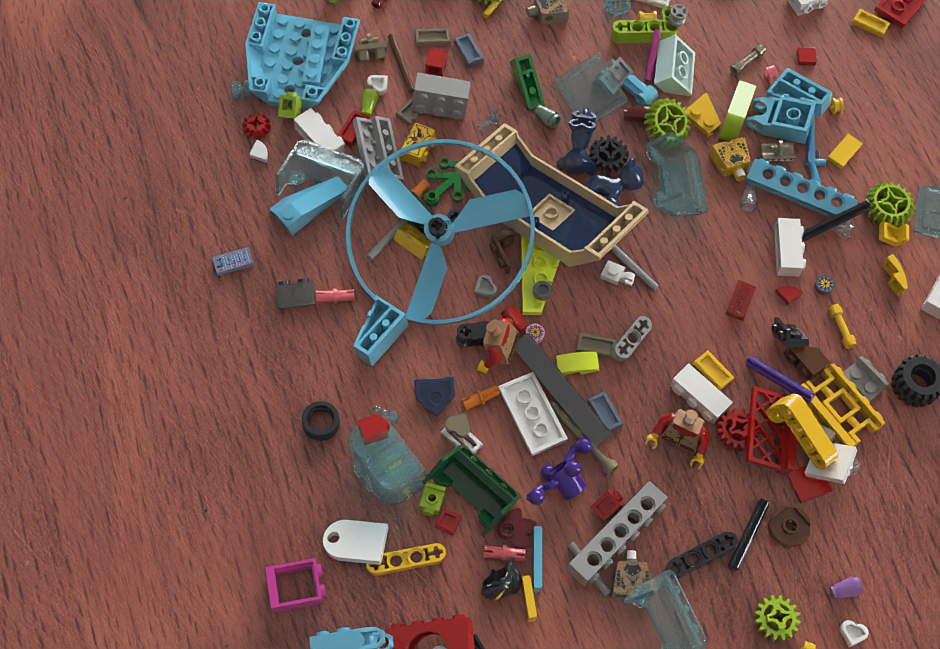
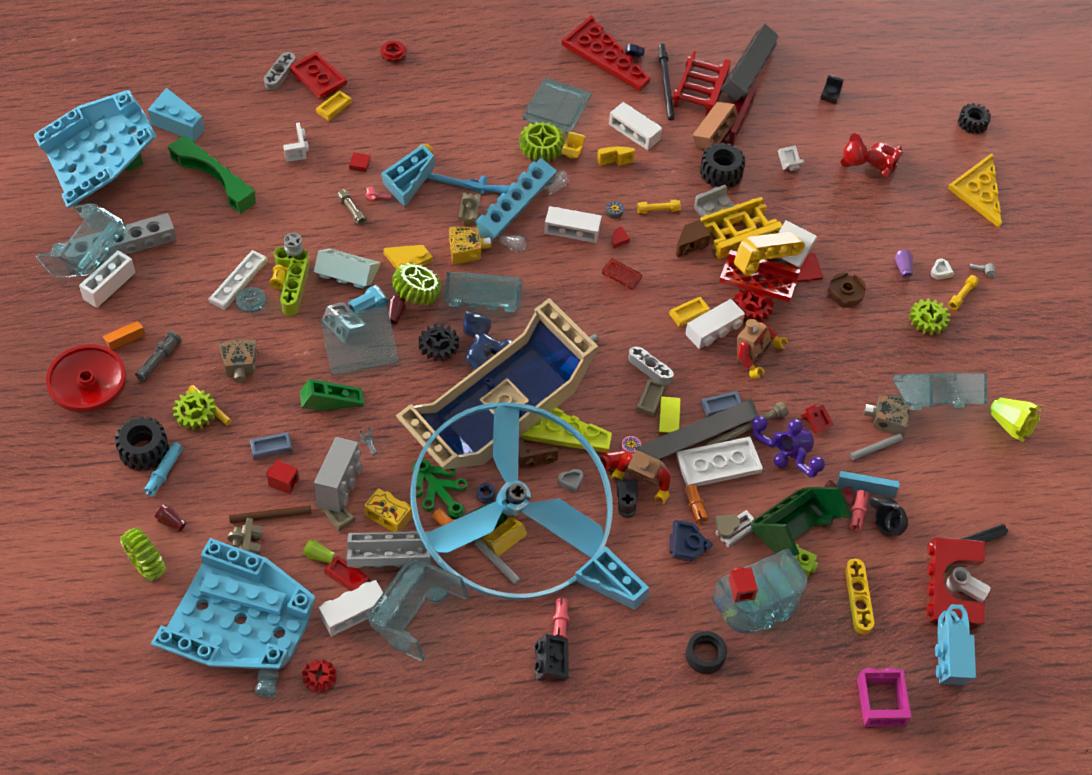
camera: 80 degrees left, 10 degrees down
sand blue tile [212,247,254,276] -> none
white tile [249,140,268,163] -> none
medium azure wedge [270,176,350,236] -> none
lime brick [278,92,302,119] -> none
white tile [323,520,389,565] -> none
white tile [367,75,388,96] -> none
clear light blue hand [373,405,399,424] -> none
dark tan tile [415,28,450,47] -> none
red tile [435,508,462,535] -> none
yellow tile [521,575,537,622] -> none
dark grey tile [533,281,552,301] -> none
sand green cone [535,105,561,128] -> none
dark blue animal [556,107,597,174] -> none
light grey brick [566,481,668,587] -> none
dark pink bar [645,30,661,82] -> none
black beam [665,531,738,579] -> none
beam [718,80,756,141] -> none
black axle [728,498,770,571] -> none
medium azure brick [746,96,816,144] -> none
dark purple axle [746,356,815,403] -> none
black bracket [771,317,809,348] -> none
black axle [802,200,872,241] -> none
yellow tile [827,134,863,169] -> none

